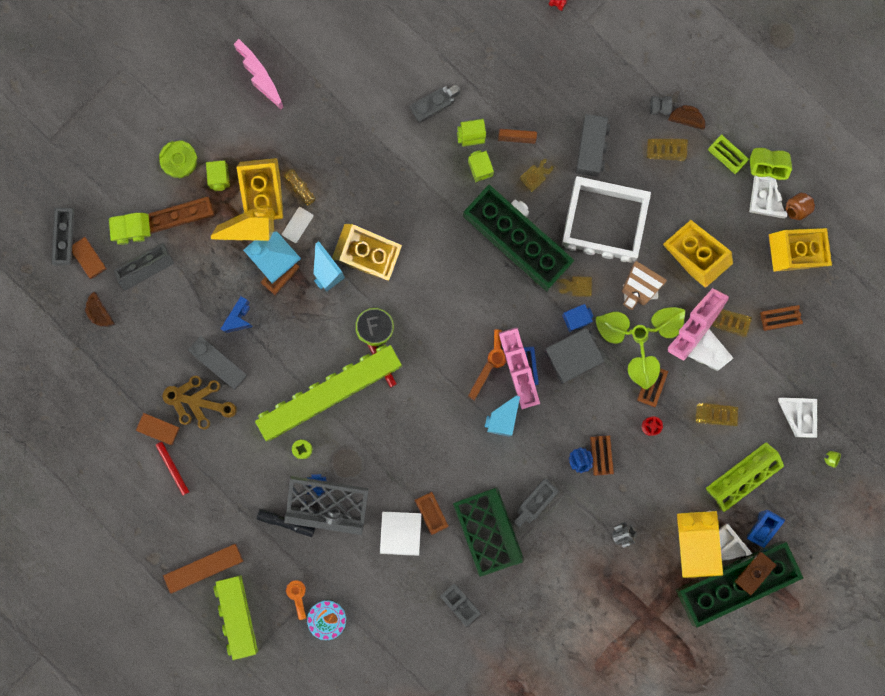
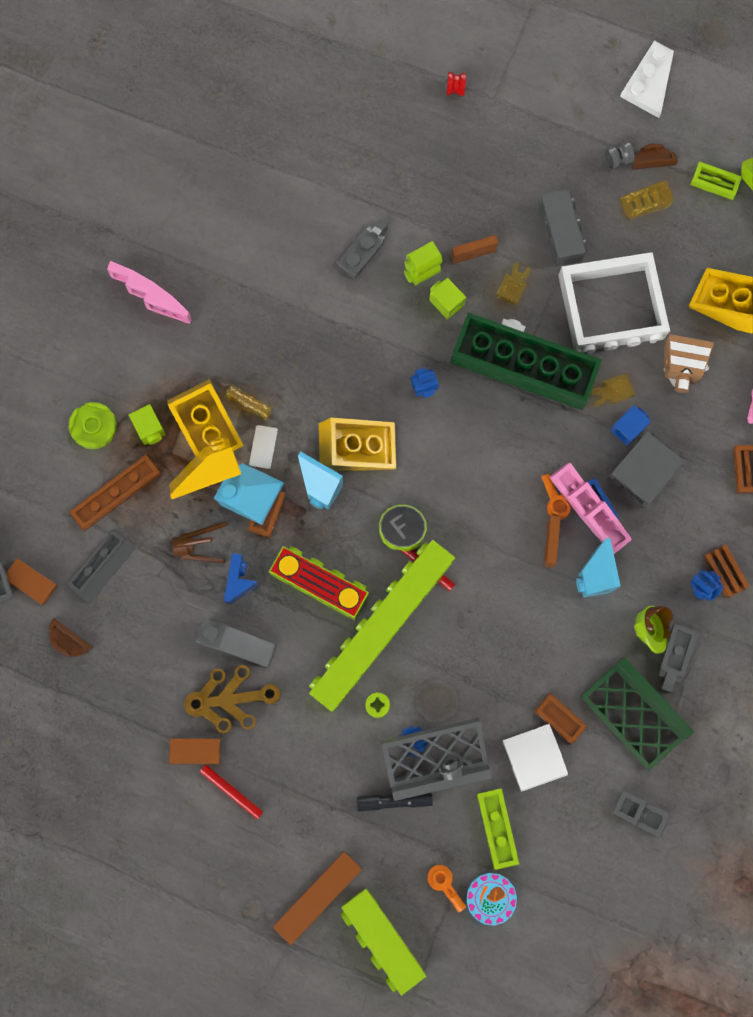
camera: 20 degrees left, 5 degrees down
lime brick [109,213,150,245] -> none
lime plant [596,307,685,389] -> none
none -> reddish brown plant [172,521,228,563]
none -> brick [269,546,369,621]
none -> blue gear [410,367,439,398]
none -> lime plate [477,788,519,870]
none -> white wing [620,40,674,118]
none -> lime piece [634,606,673,654]

